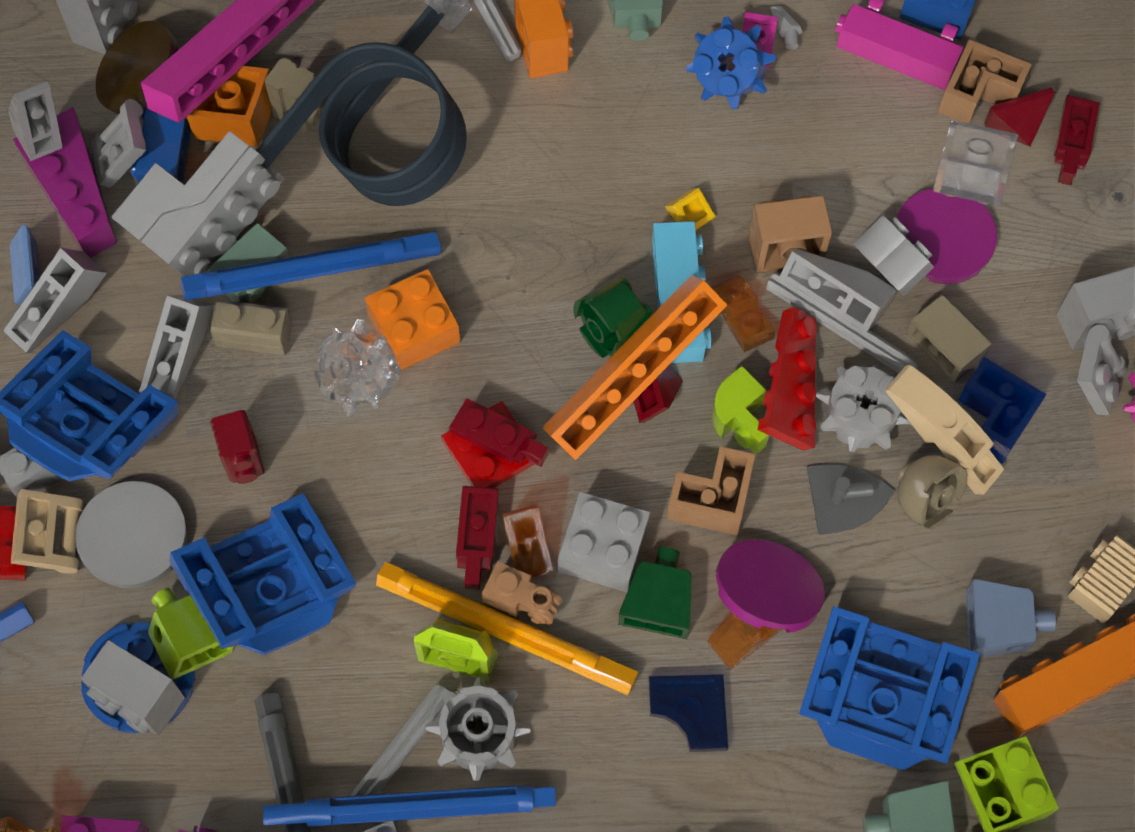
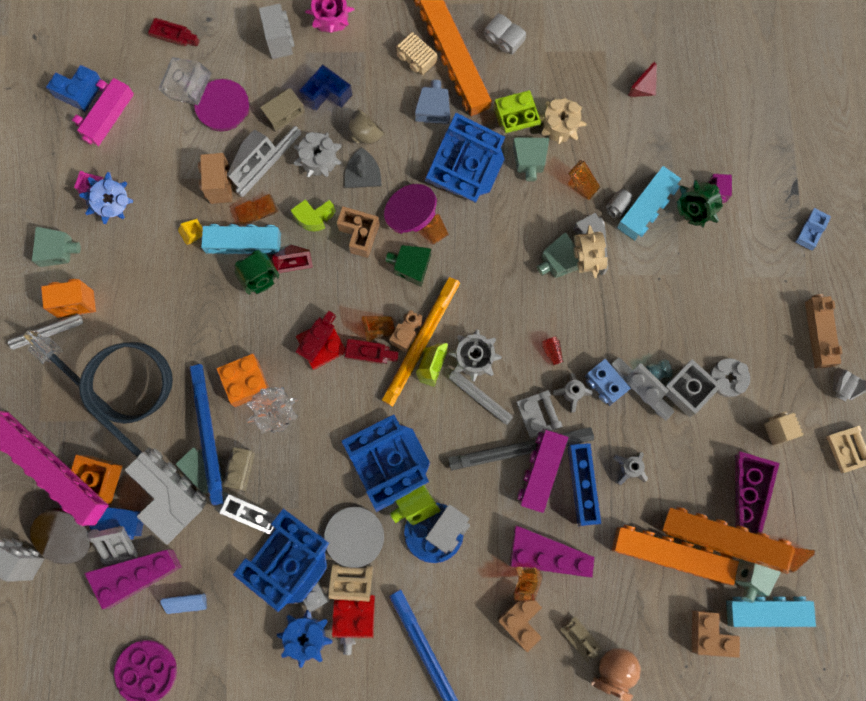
camera: 85 degrees left, 10 degrees up
light grey slope [3,248,107,353] -> none
light grey slope [8,82,63,161] -> none
dark red brick [210,410,265,484] -> none
blue piece [263,785,556,827] -> none
dark tan brick [265,58,323,134] -> none
orange brick [542,275,727,461] -> none
light grey brick [558,492,650,592] -> none
clear blue tile [648,674,728,752] -> none
red wing [757,307,817,451] -> none
light grey bar [770,6,803,50] -> none
light grey brick [853,215,934,296] -> none
tan slope [885,365,1005,495] -> none
medium nougat brick [938,39,1032,125] -> none
dark red slope [984,87,1055,147] -> none
light grey plate [1077,325,1127,415] -> none

